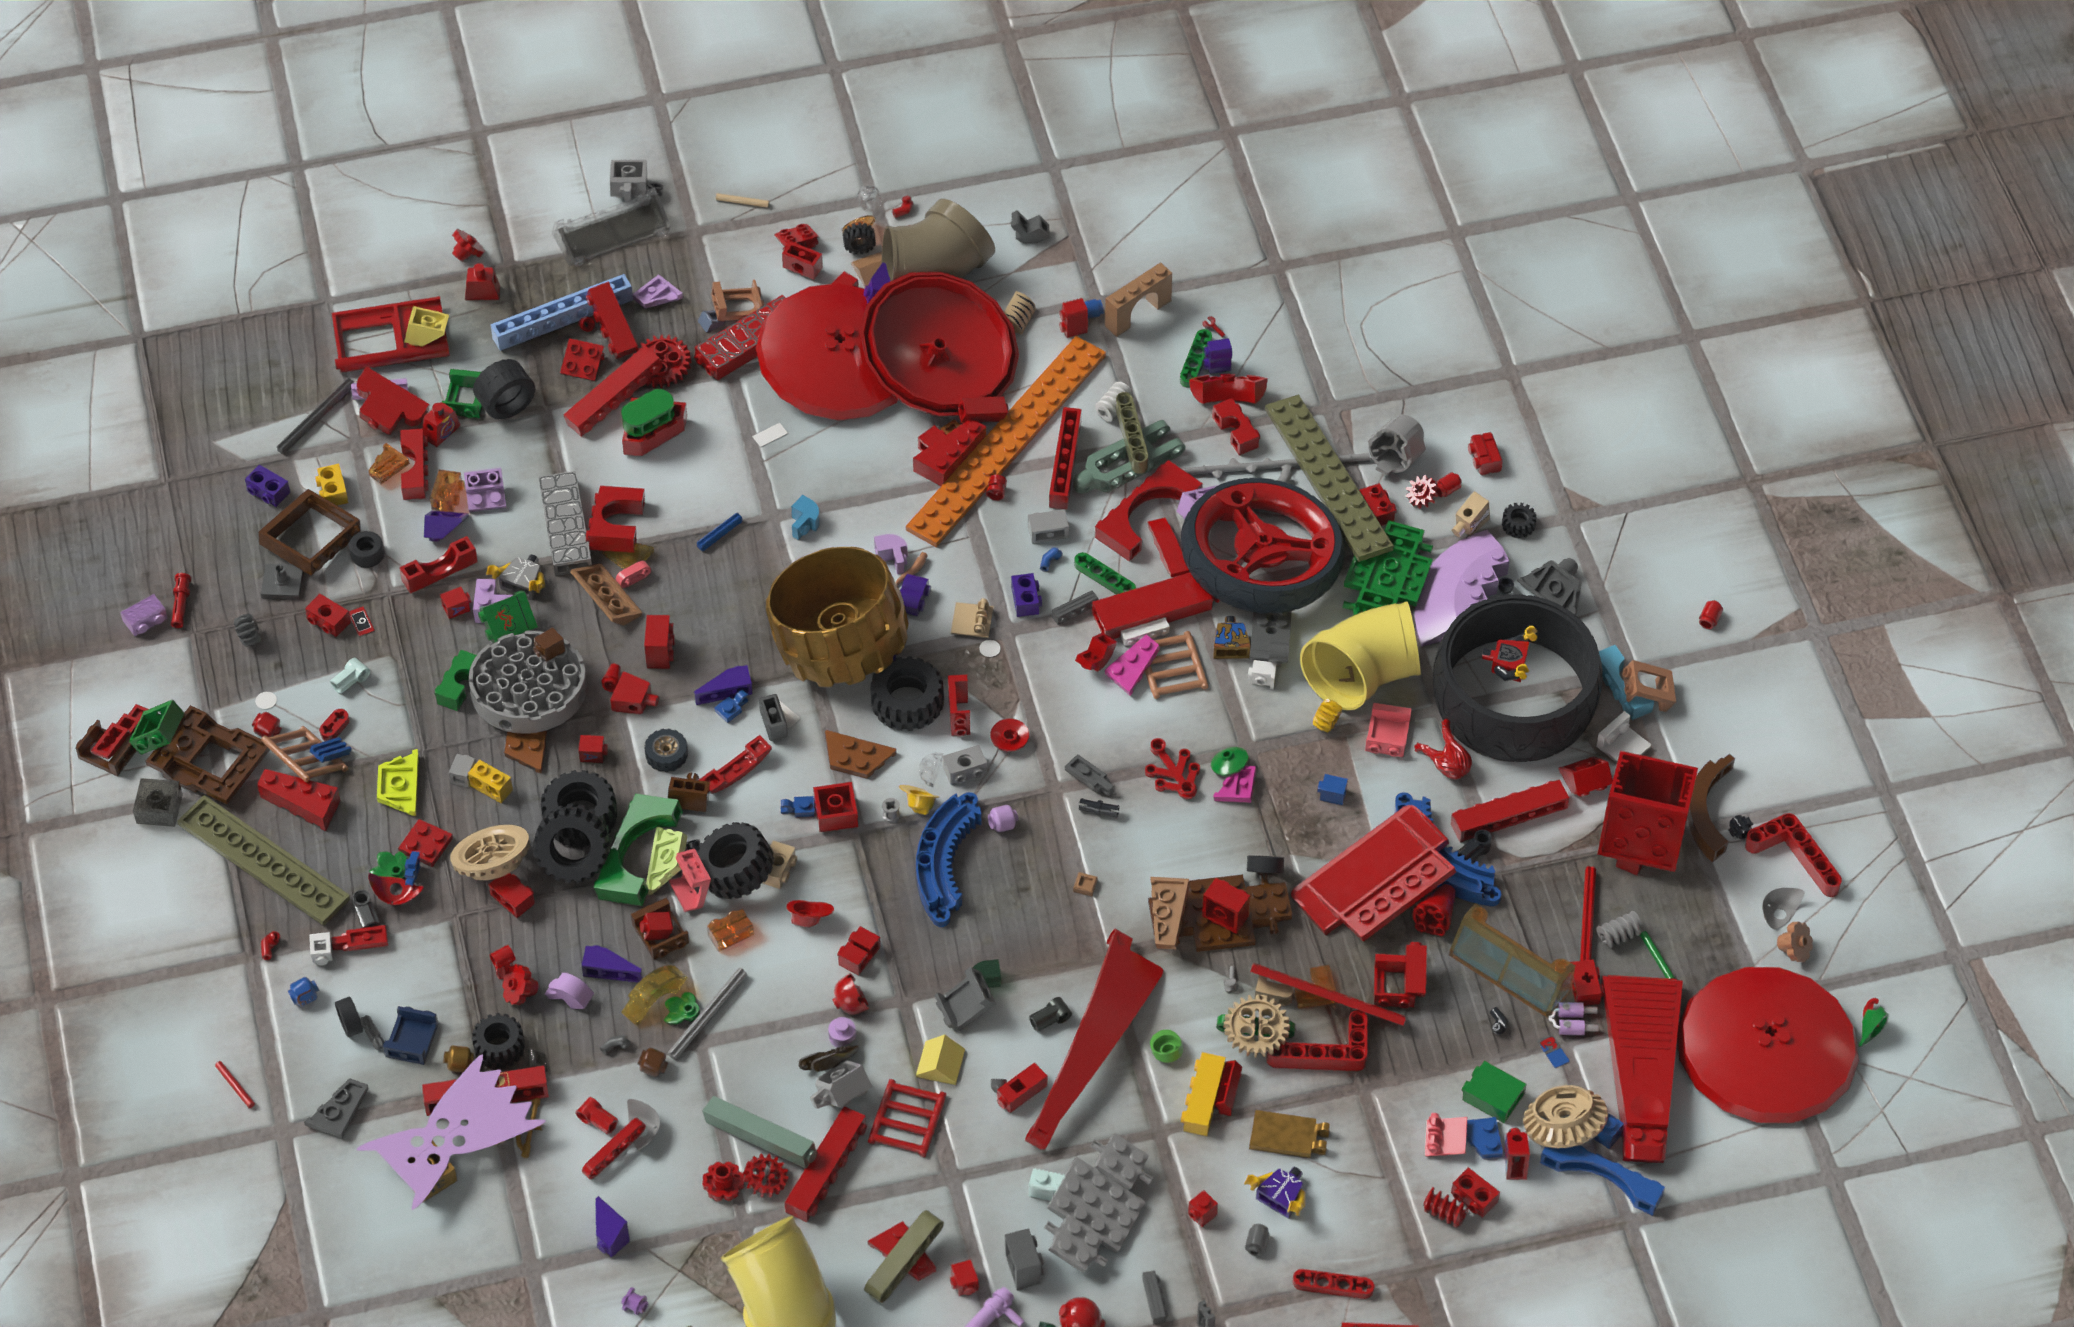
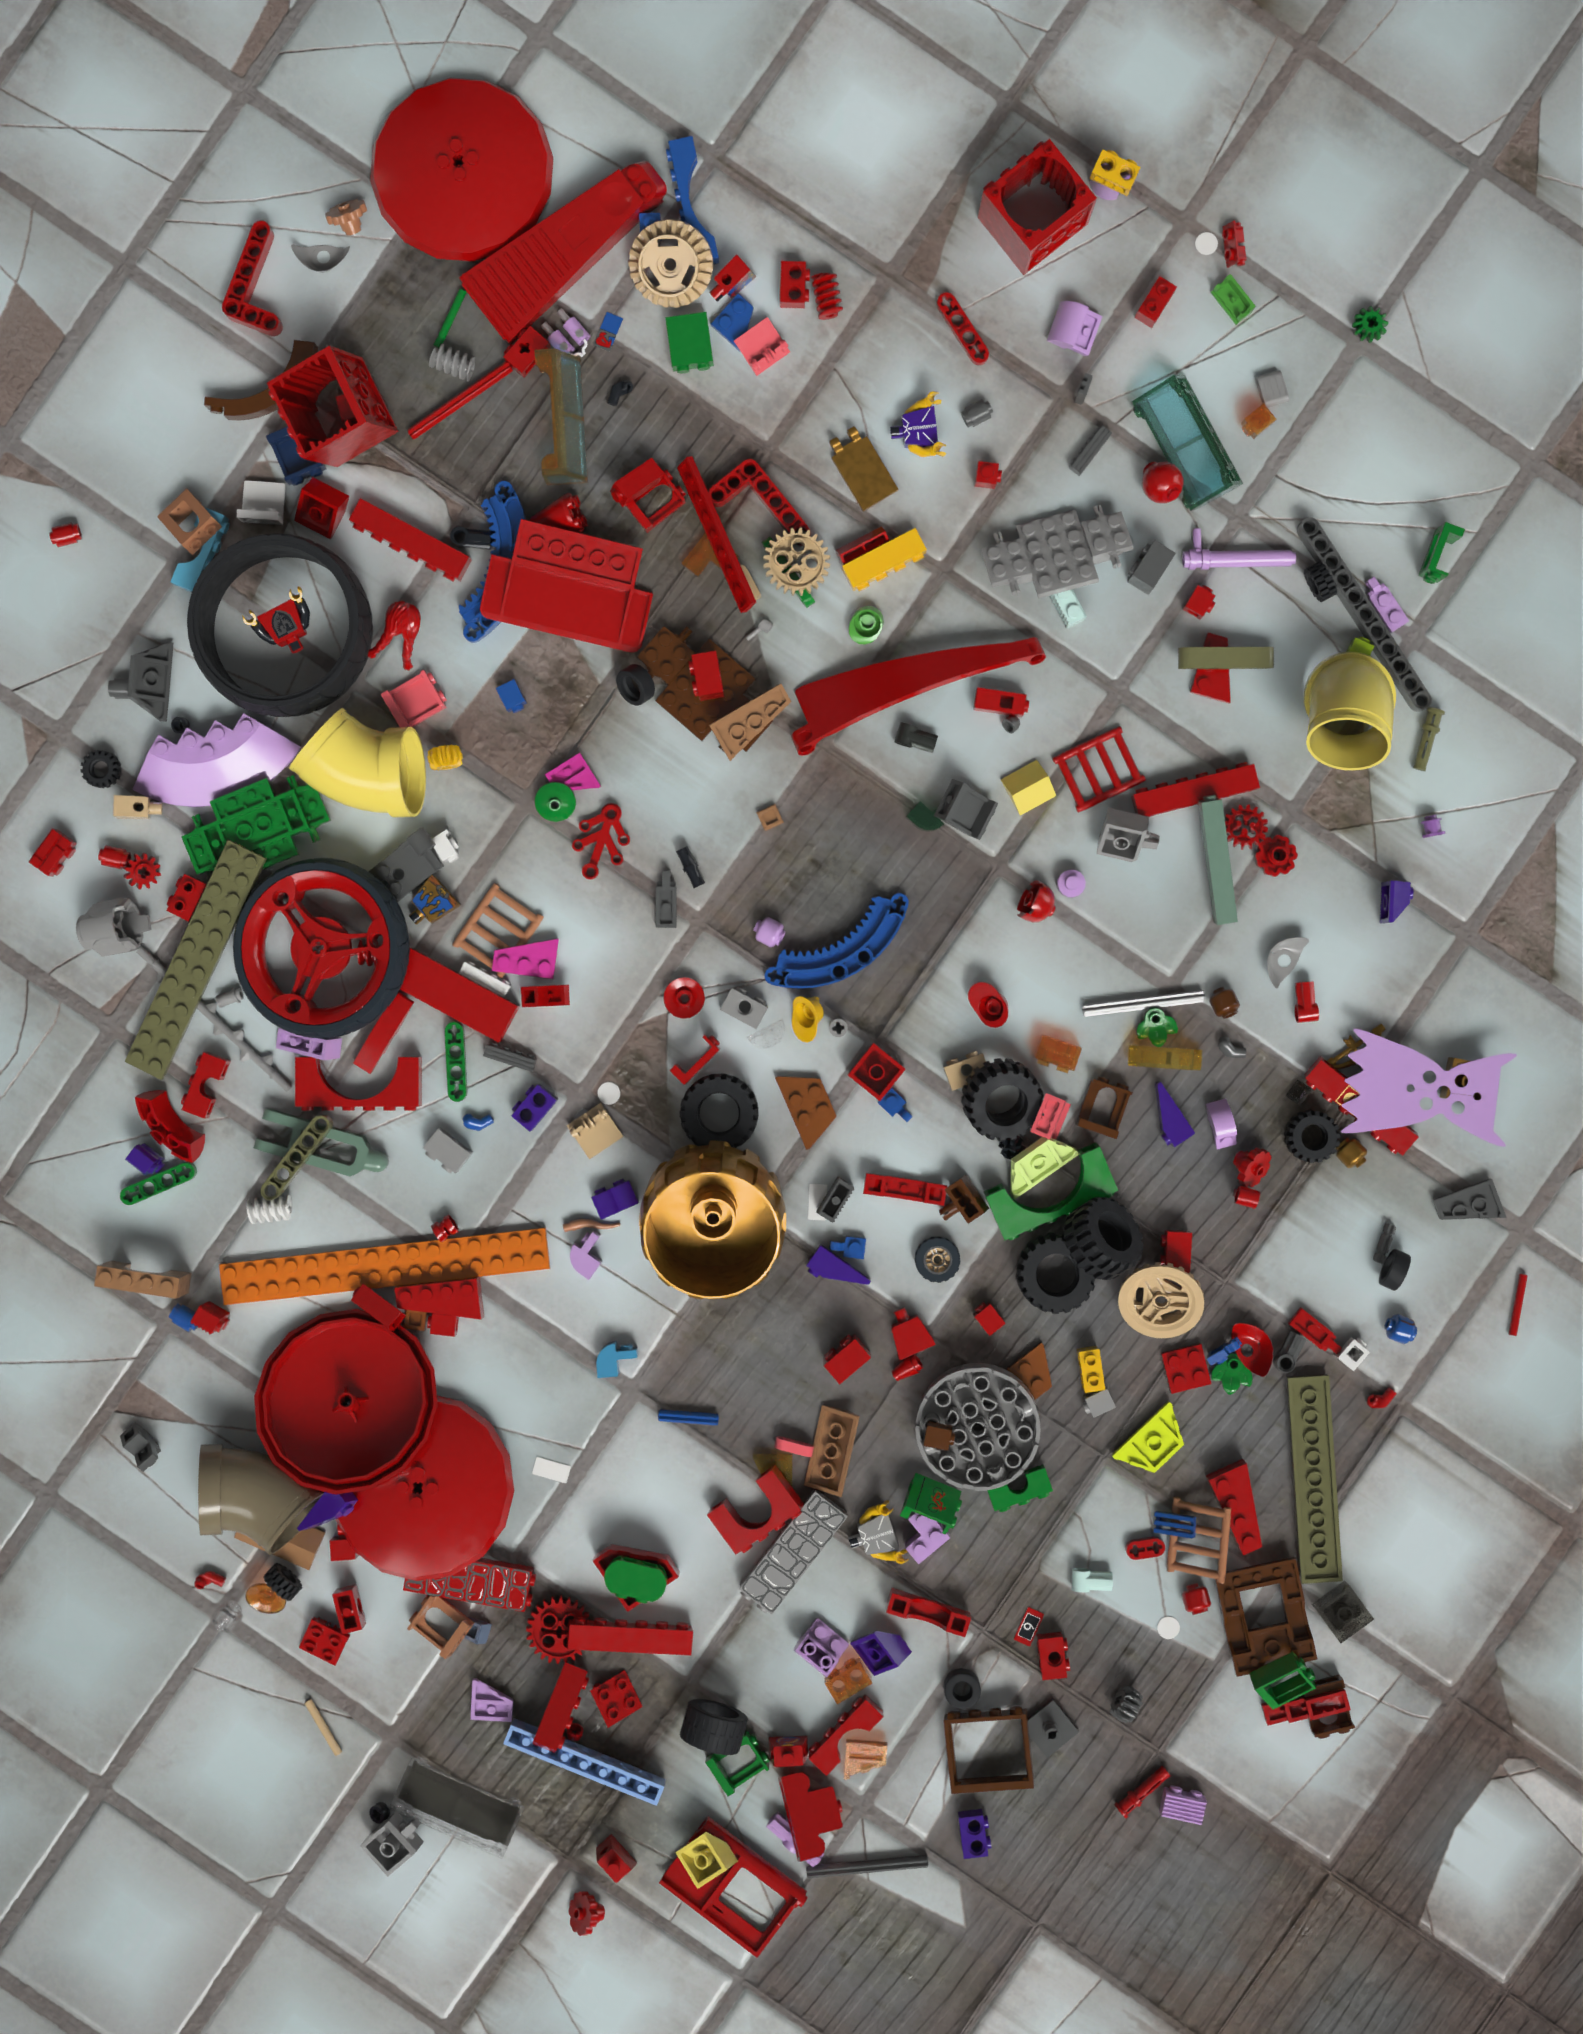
camera: 135 degrees left, 35 degrees up
yellow brick [315,463,349,506] -> none
dark blue panel [383,1006,438,1065] -> none
red brick [440,586,471,619] -> none
red beam [582,1118,646,1179] -> none
red brick [640,912,673,940] -> none
dark brown animal [798,1045,859,1072] -> none
red piece [837,926,881,976] -> none
tan brick [1004,291,1036,335] -> none
red brick [1049,407,1082,510] -> none
red hand [1202,316,1225,338] -> none
black gear [1728,815,1754,839] -> none
green piece [1858,998,1889,1047] -> none

